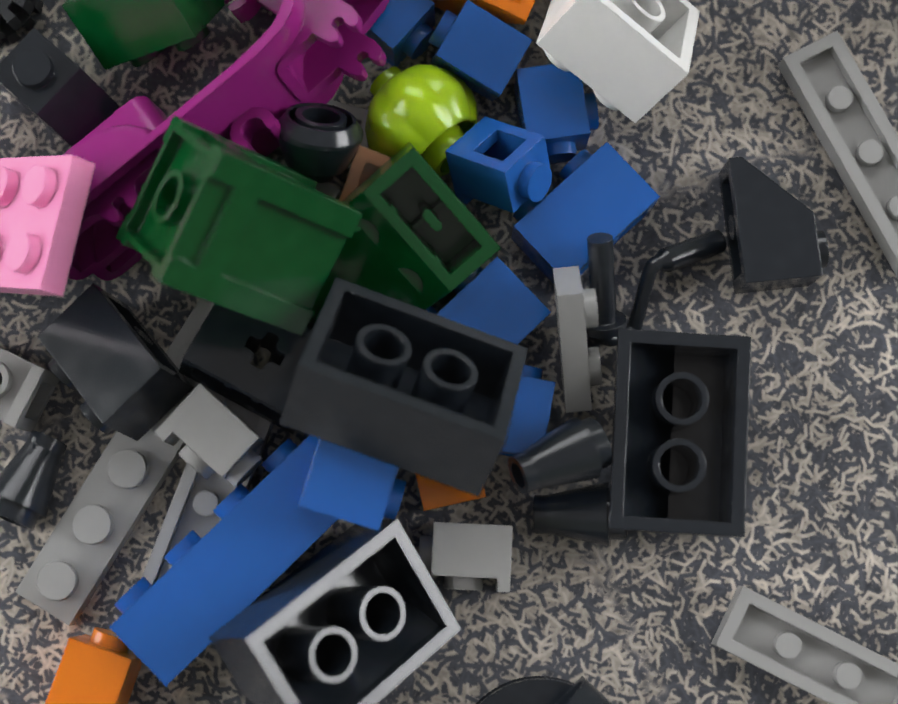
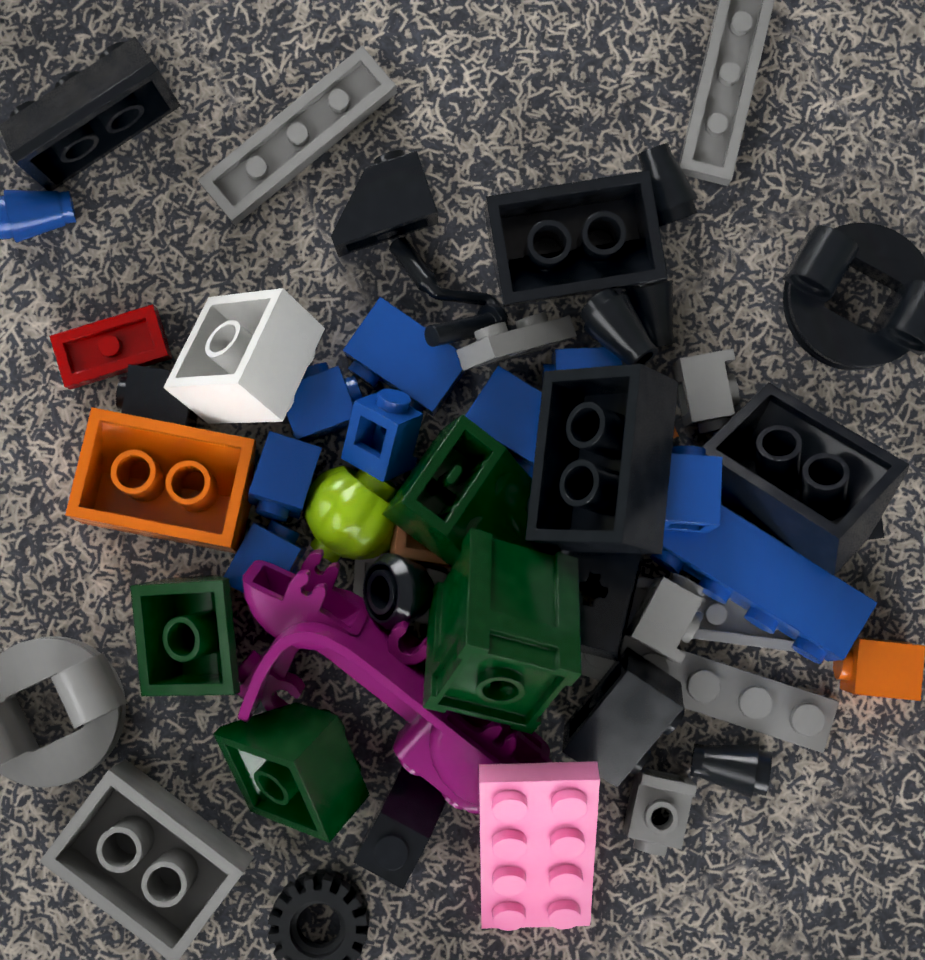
camera: 110 degrees left, 5 degrees up
none -> black cone [638,143,698,227]

